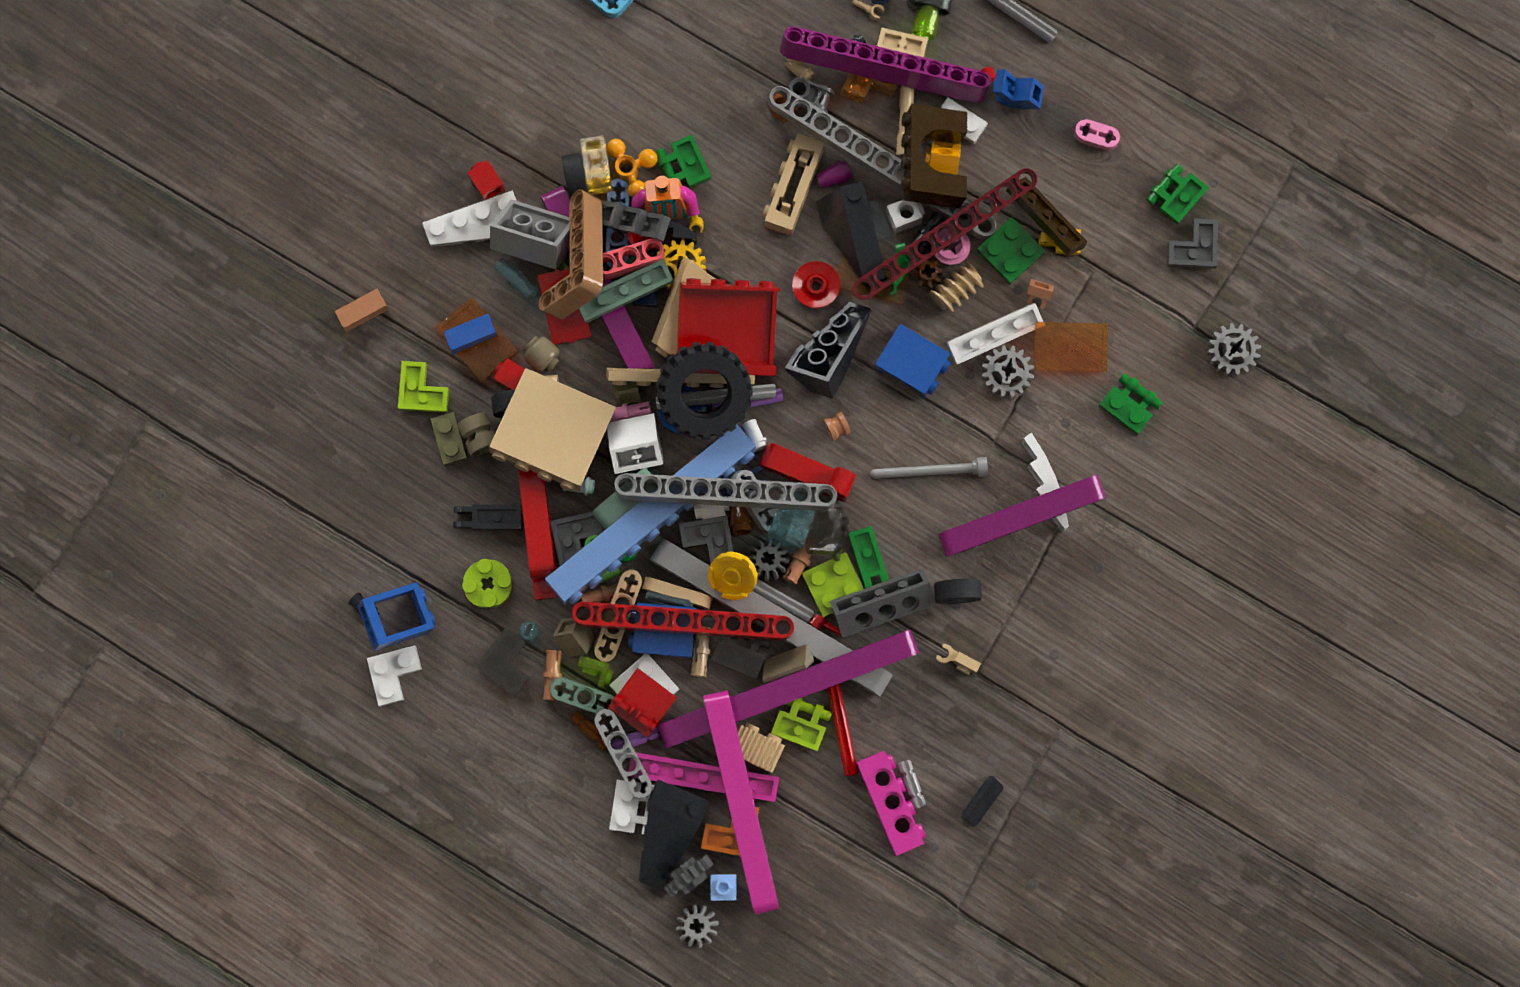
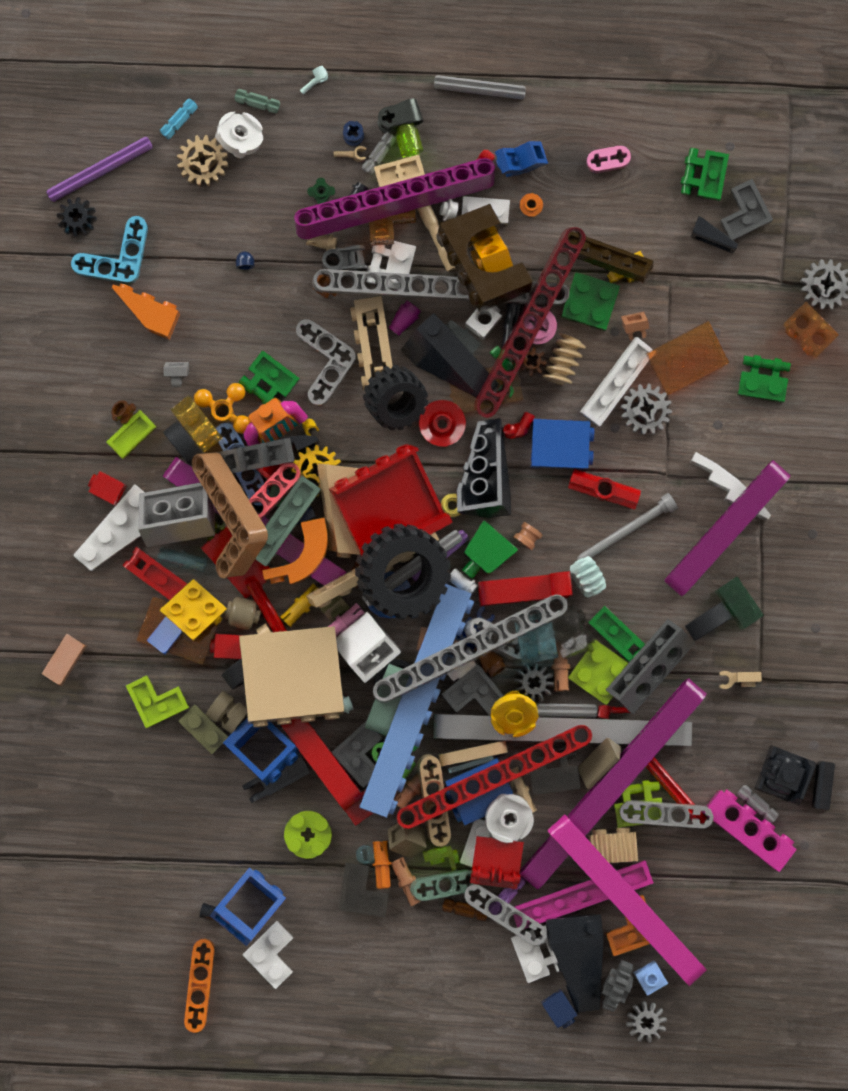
camera: 30 degrees left, 5 degrees up
none -> lime tile [106,410,157,459]
none -> reddish brown plate [111,400,136,425]
none -> orange slope [112,283,180,340]
none -> red plate [122,547,187,600]
none -> yellow hinge [160,579,227,640]
none -> light grey tile [163,362,189,387]
none -> orange beam [184,938,215,1033]
none -> blue window [223,718,300,786]
none -> dark blue hinge [236,251,255,270]
none -> red axle [247,580,287,633]
none -> orange arch [263,518,328,585]
none -> yellow pin [280,583,319,627]
none -> light grey beam [296,319,356,406]
none -> dark green plate [307,178,335,204]
none -> light grey axle [362,132,396,175]
none -> black tyre [363,365,428,431]
none -> white plate [366,237,416,291]
none -> orange axle [372,841,391,889]
none -> white plate [440,199,458,221]
none -> light yellow plate [441,494,460,517]
none -> green torso [462,520,518,579]
none -> white plate [485,794,534,843]
none -> red arm [503,412,535,439]
none -> orange plate [520,193,543,217]
none -> dark blue brick [541,989,577,1029]
none -> red piece [568,469,641,510]
none -> light aqua gear [570,556,606,598]
none -> light grey beam [620,800,713,828]
none -> black slope [690,216,738,254]
none -> clear green brick [715,576,764,630]
none -> black brick [754,745,816,806]
none -> clear orange brick [783,302,839,357]

